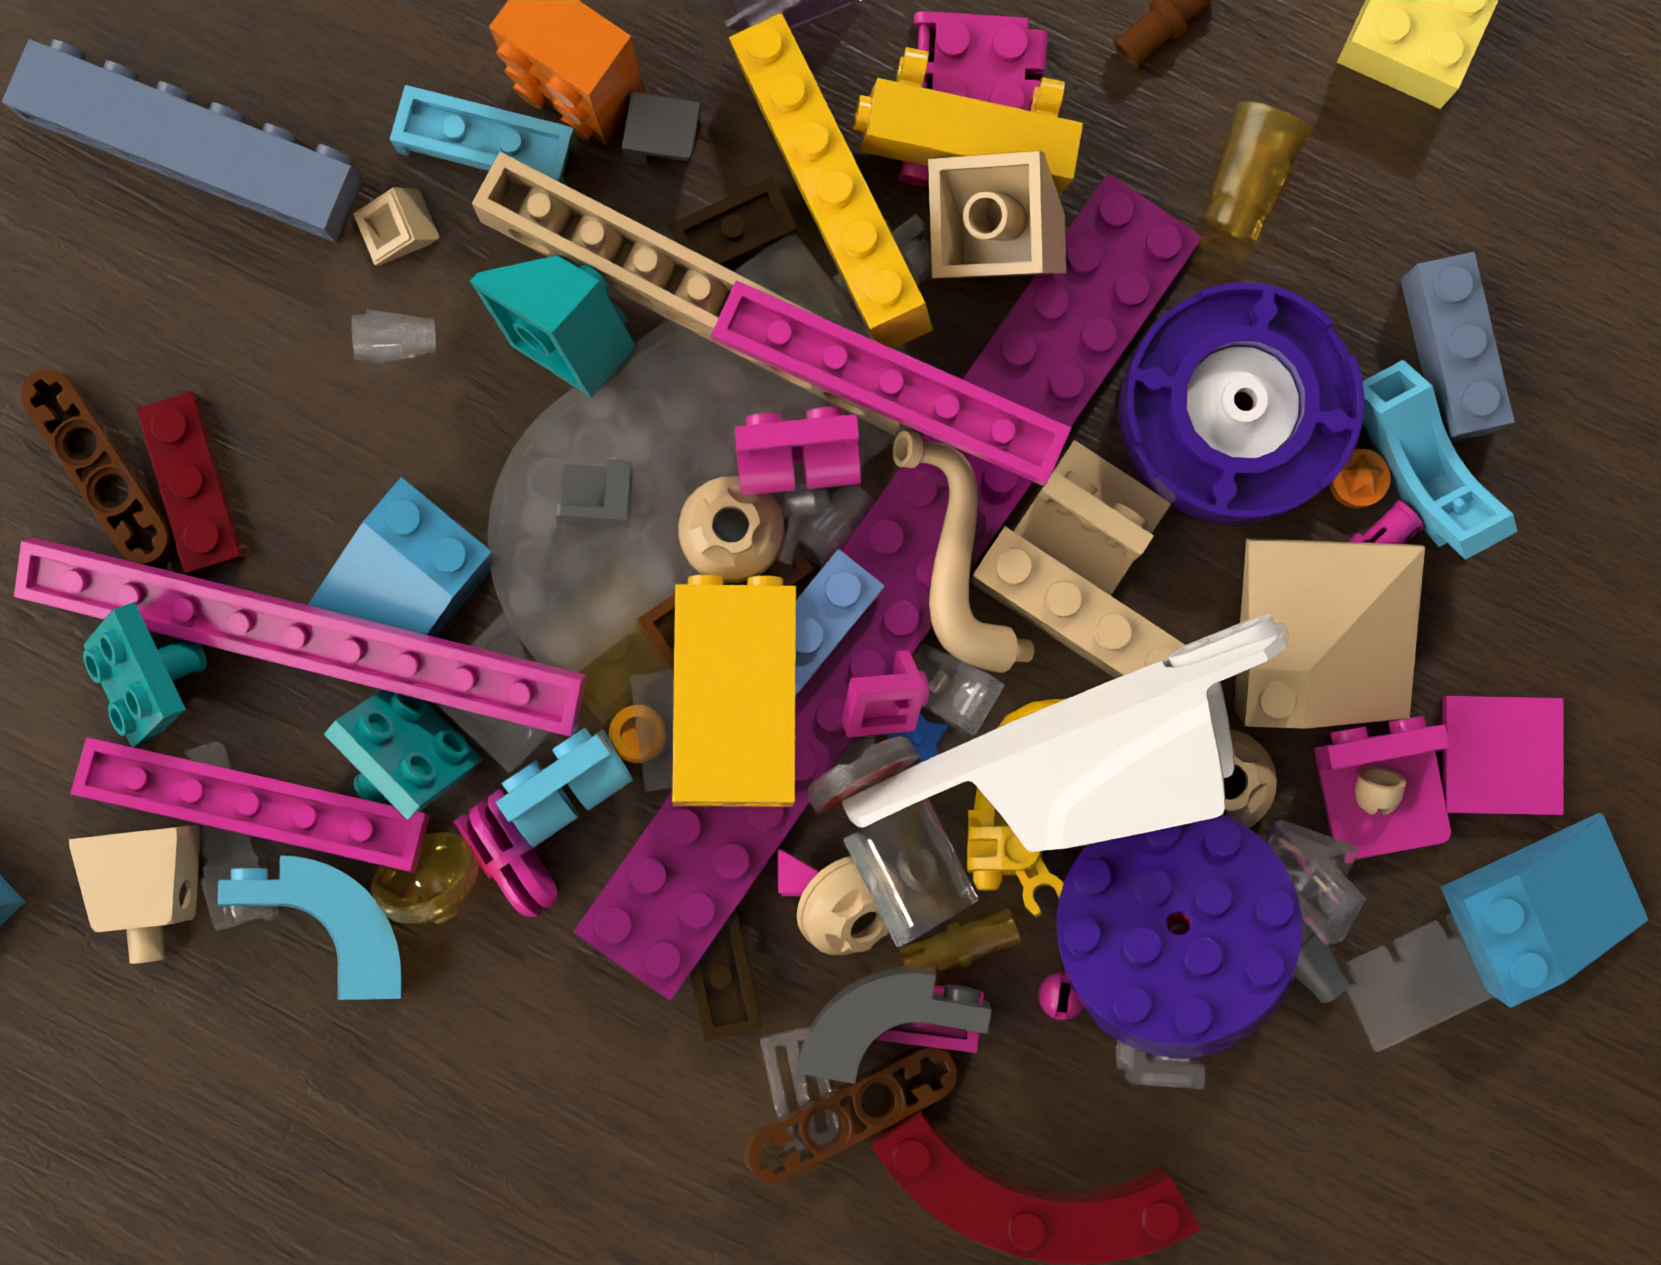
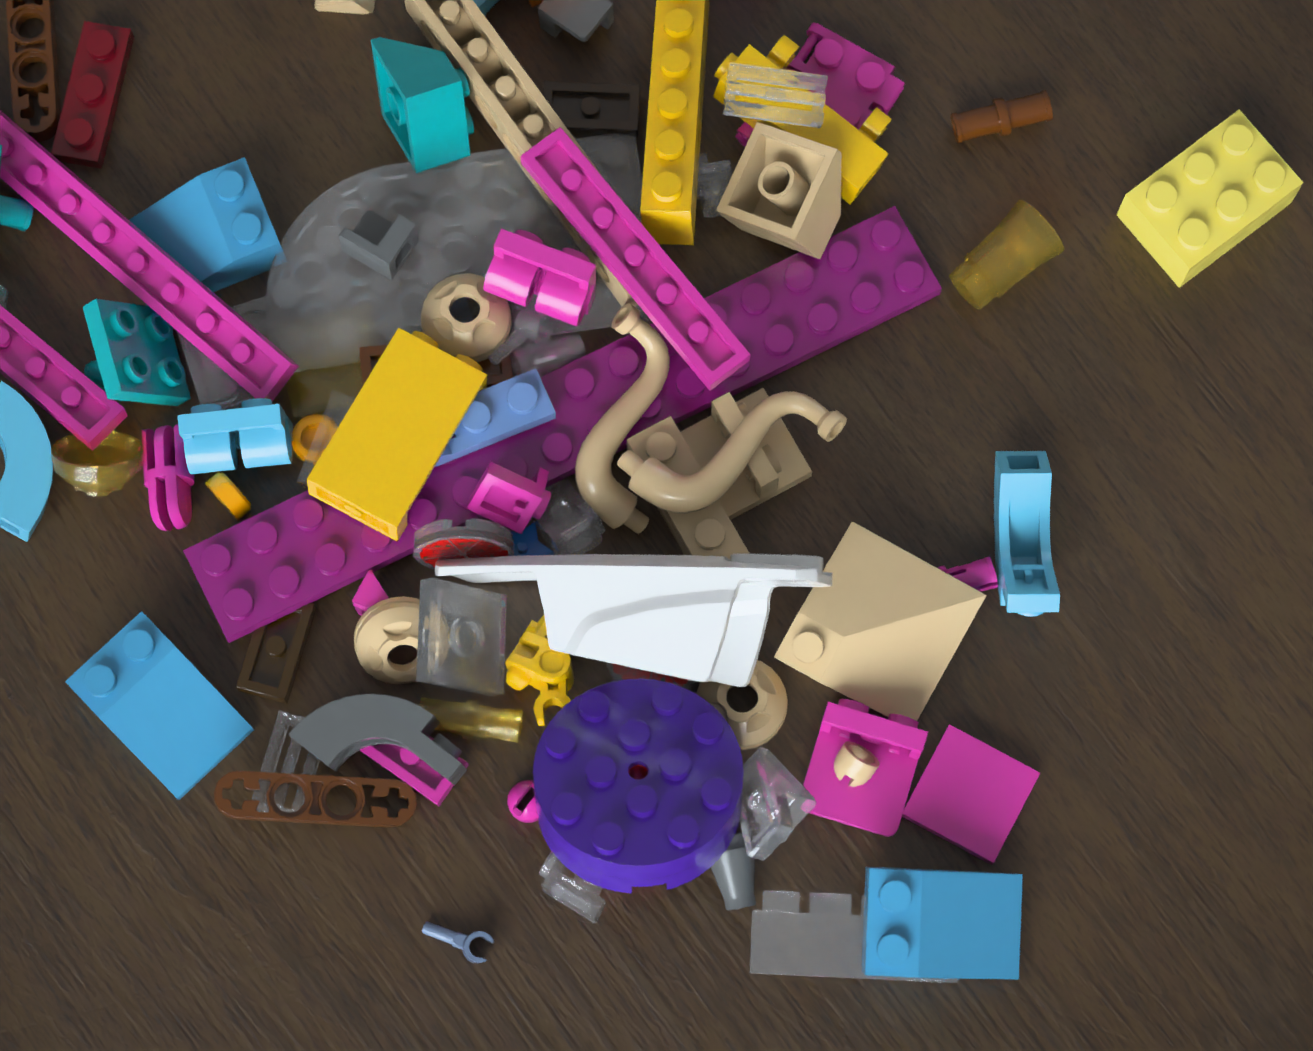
camera: 30 degrees right, 10 degrees down
clear cone [351,308,436,366] -> none
dark red brick [869,1110,1202,1265] -> none
dark purple piece [1119,282,1364,525] -> none
orange tile [1329,449,1391,509] -> none
sand blue brick [1400,252,1515,442] -> none
none -> dark azure slope [65,611,254,800]
none -> light orange tile [205,471,252,520]
none -> sand blue hand [422,921,494,963]
none -> tan animal [617,392,847,513]
none -> clear tile [723,62,828,128]

